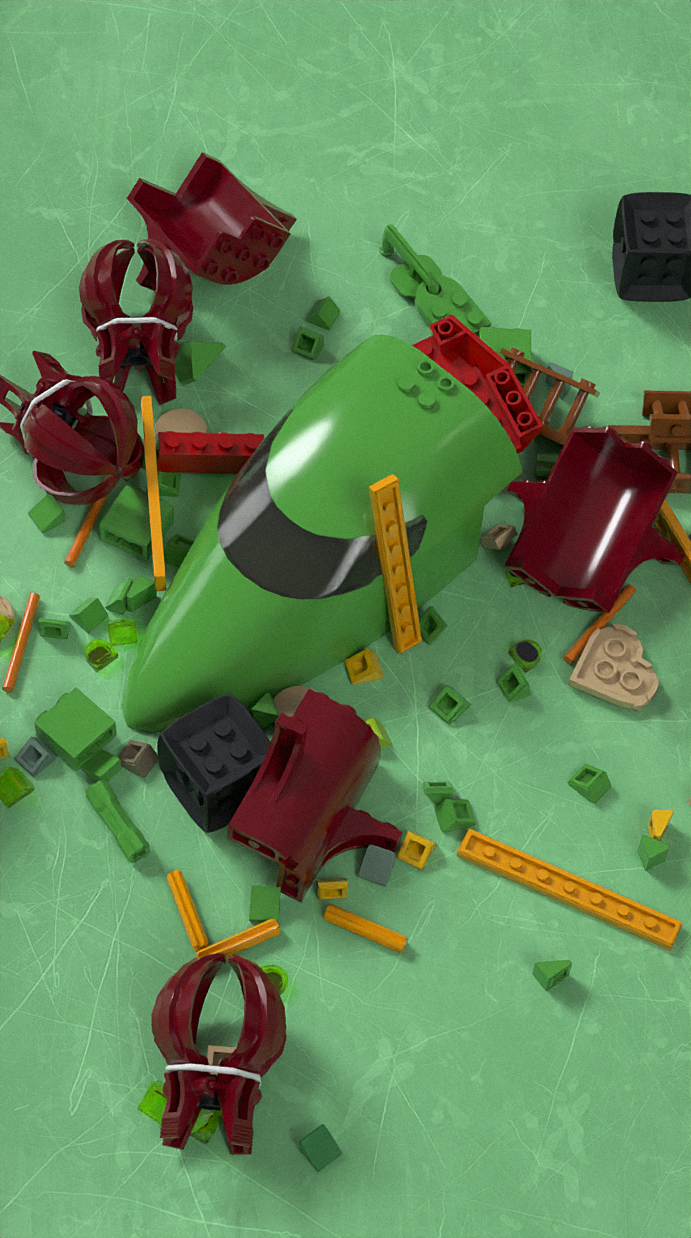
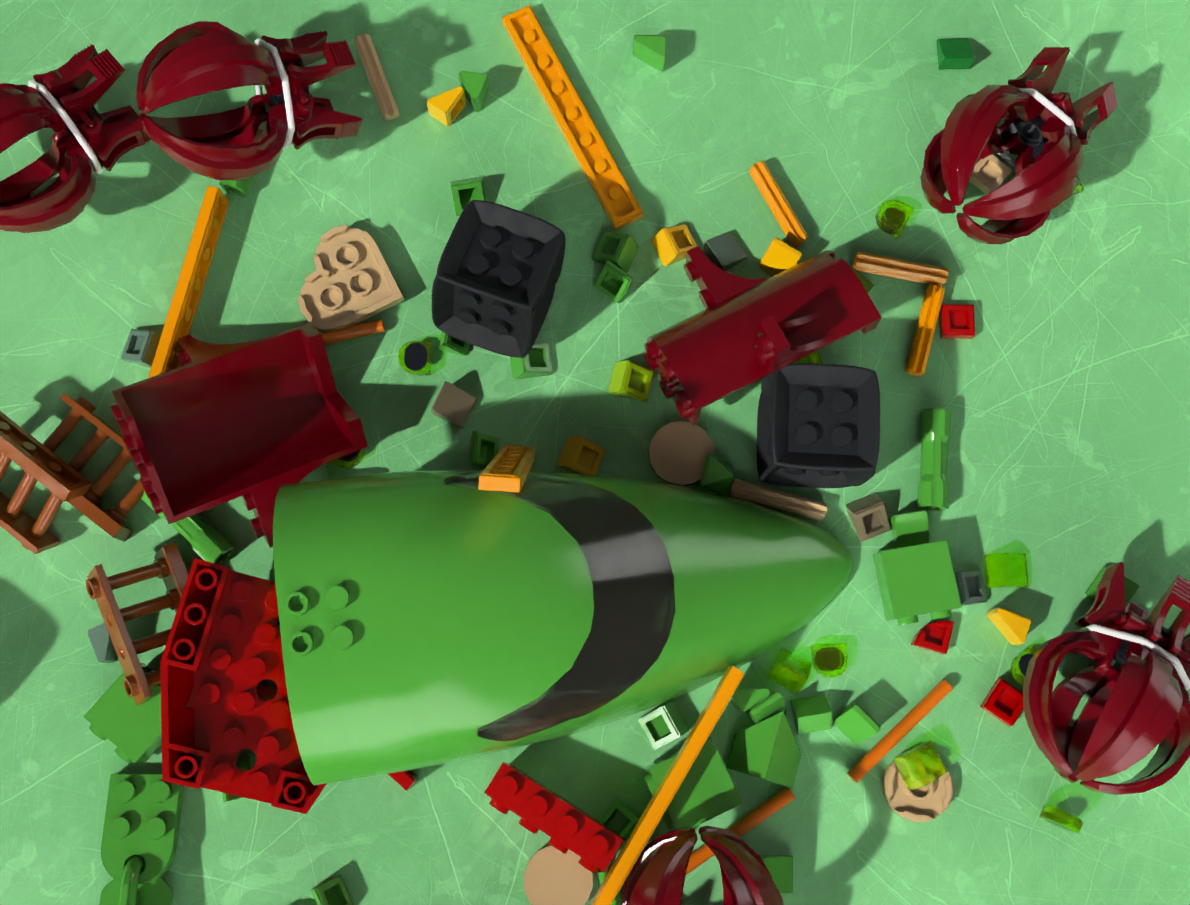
camera: 145 degrees left, 20 degrees up
none -> dark tan slope [431,381,477,428]
none -> black piece [432,200,566,358]
none -> bright green slope [726,711,802,788]
none -> red tile [911,620,954,655]
none -> red tile [939,304,975,339]

